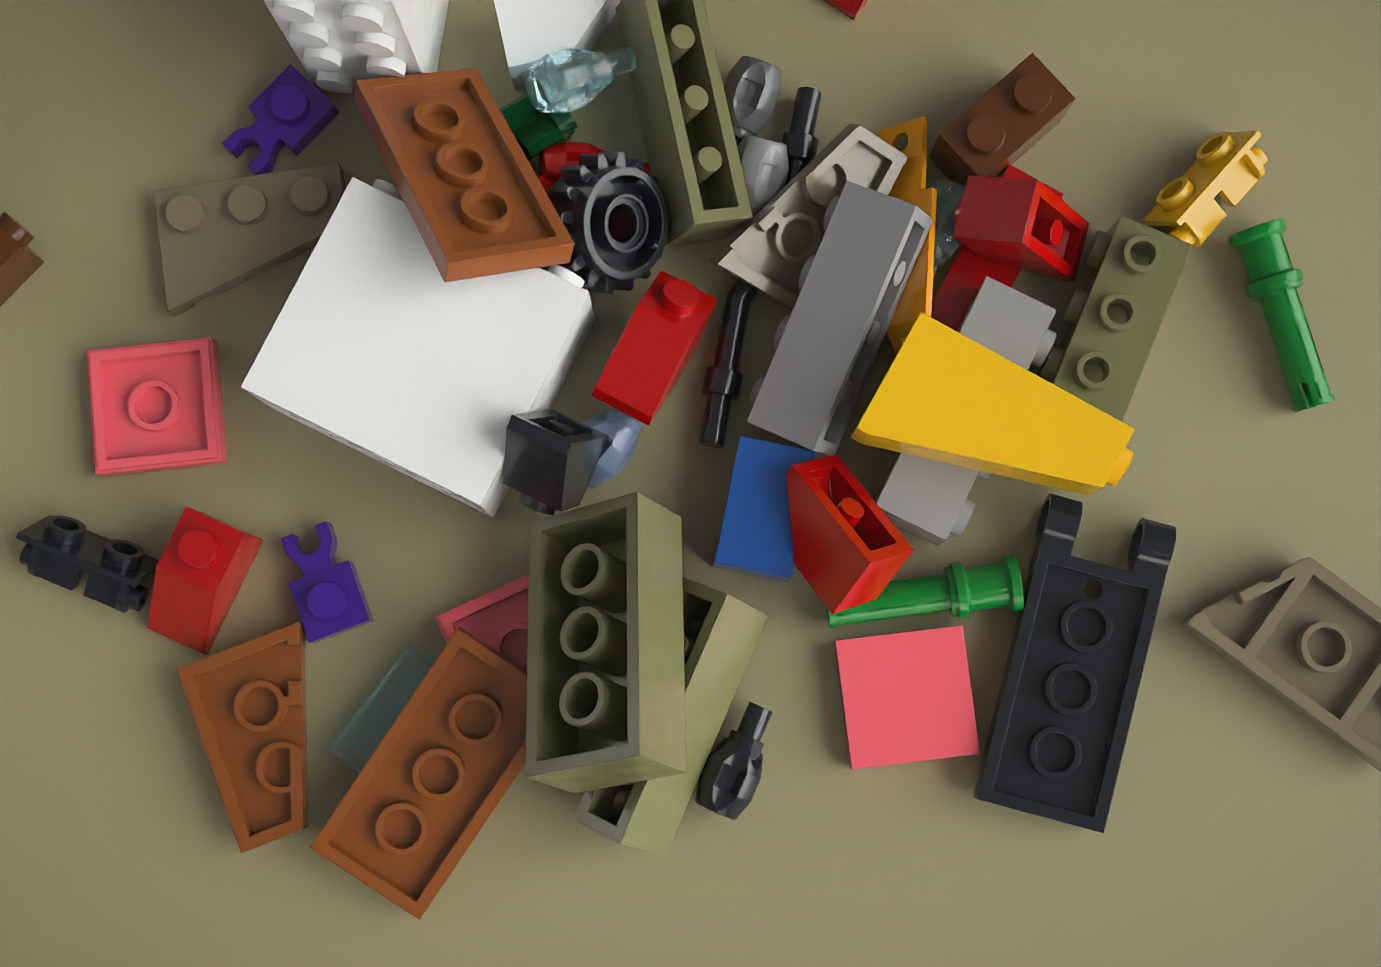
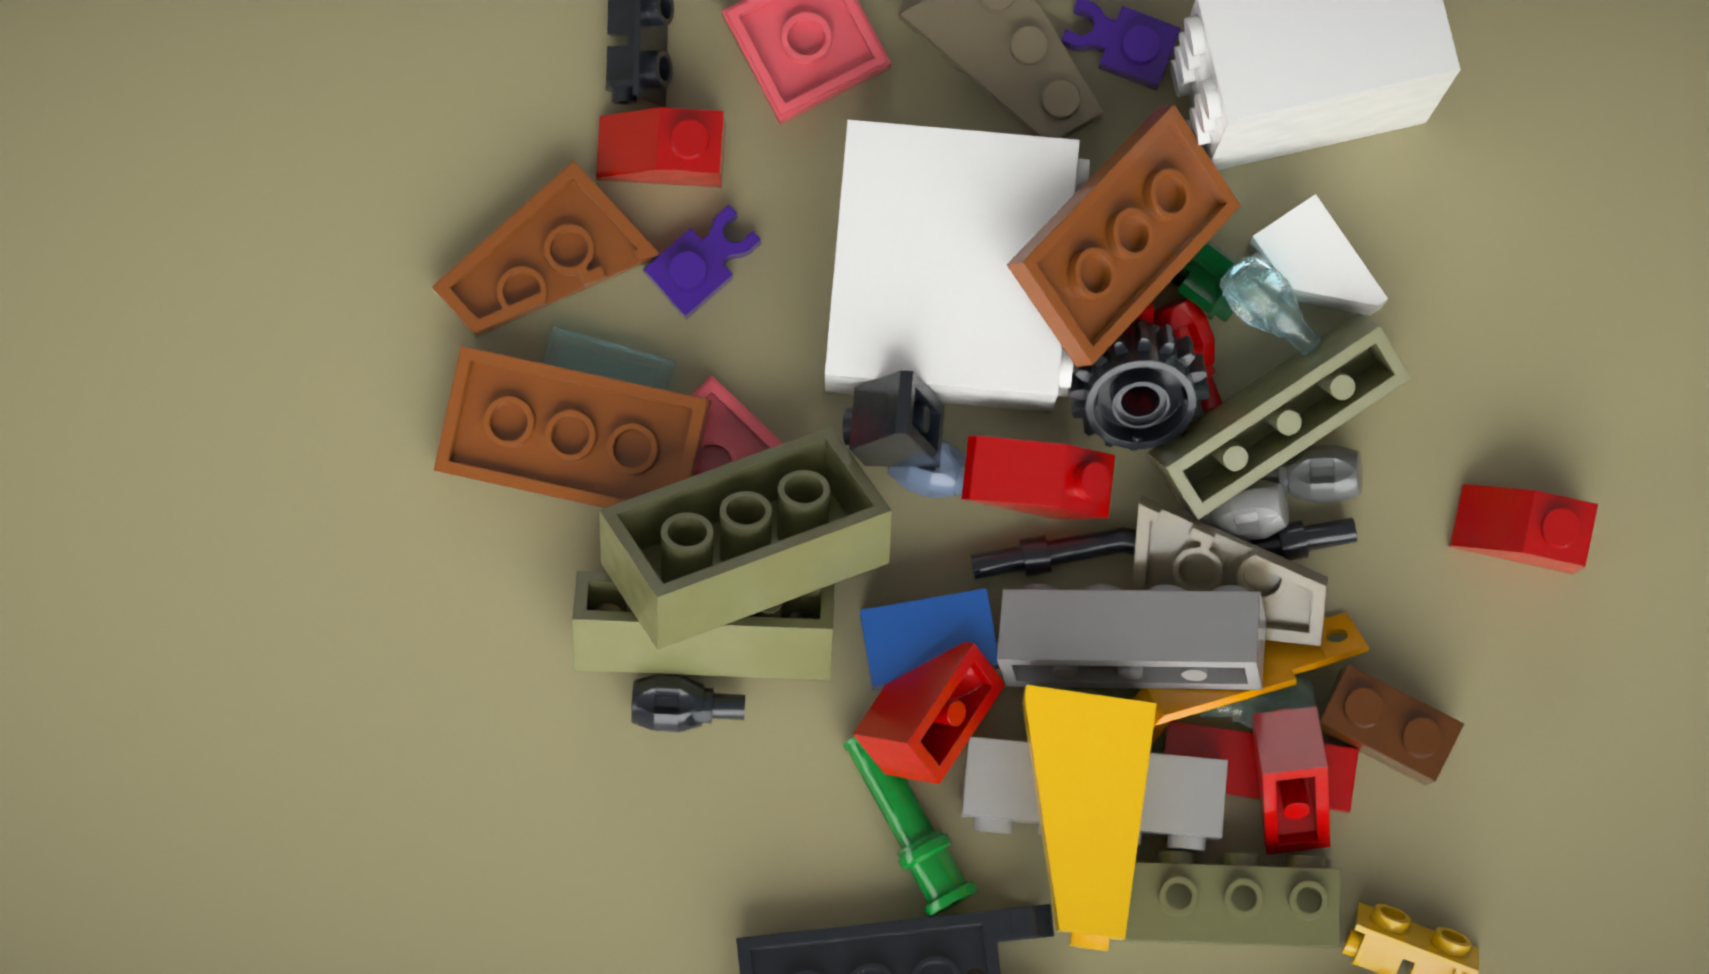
camera: 70 degrees right, 0 degrees up
coral tile [834,625,980,769] -> none

